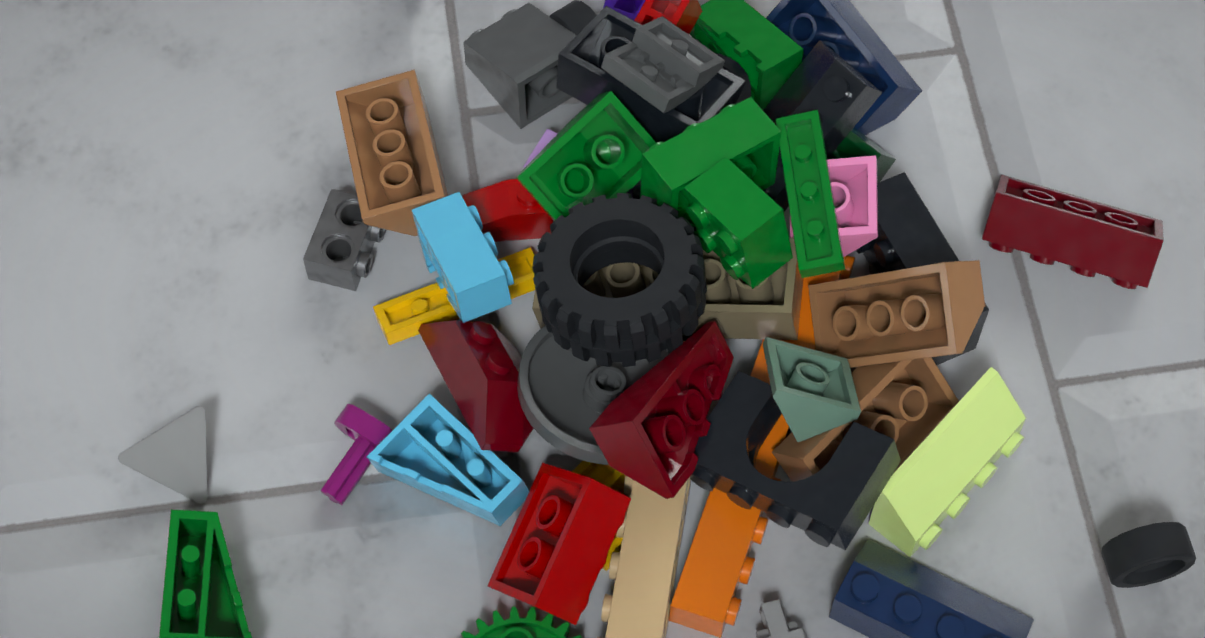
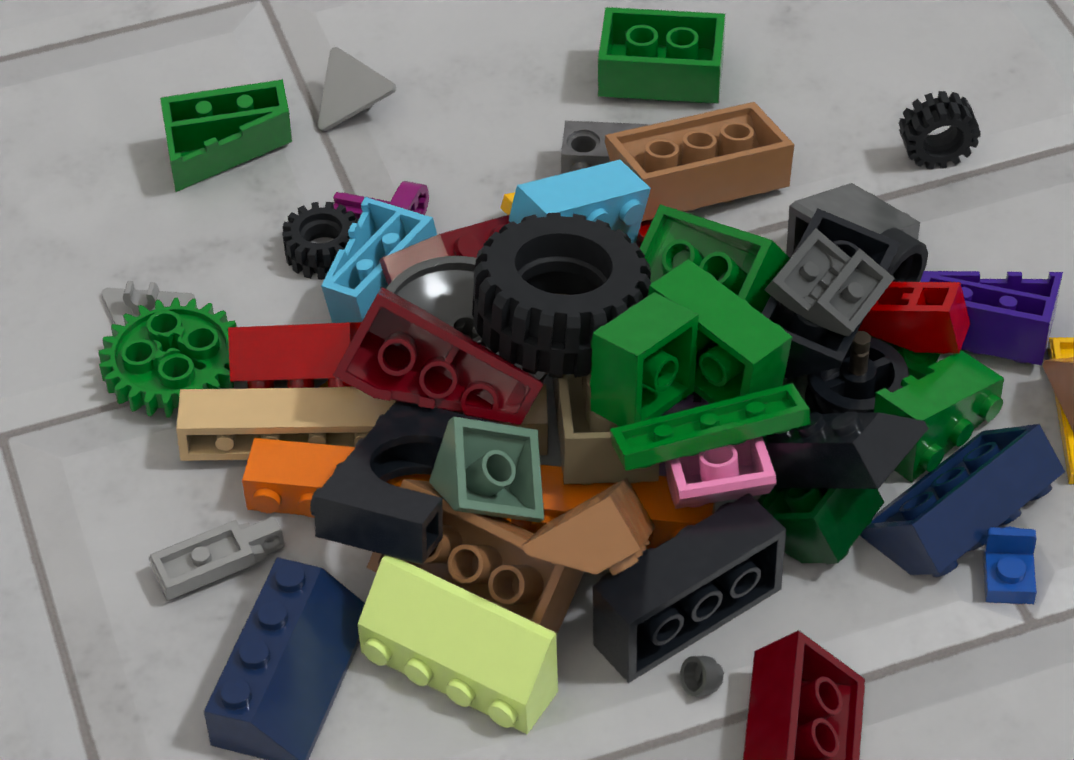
camera: 80 degrees right, 15 degrees down
none -> black tyre [282,202,358,280]
none -> green brick [598,7,725,103]
none -> dark grey hinge [680,655,724,696]
none -> blue bracket [983,527,1037,604]

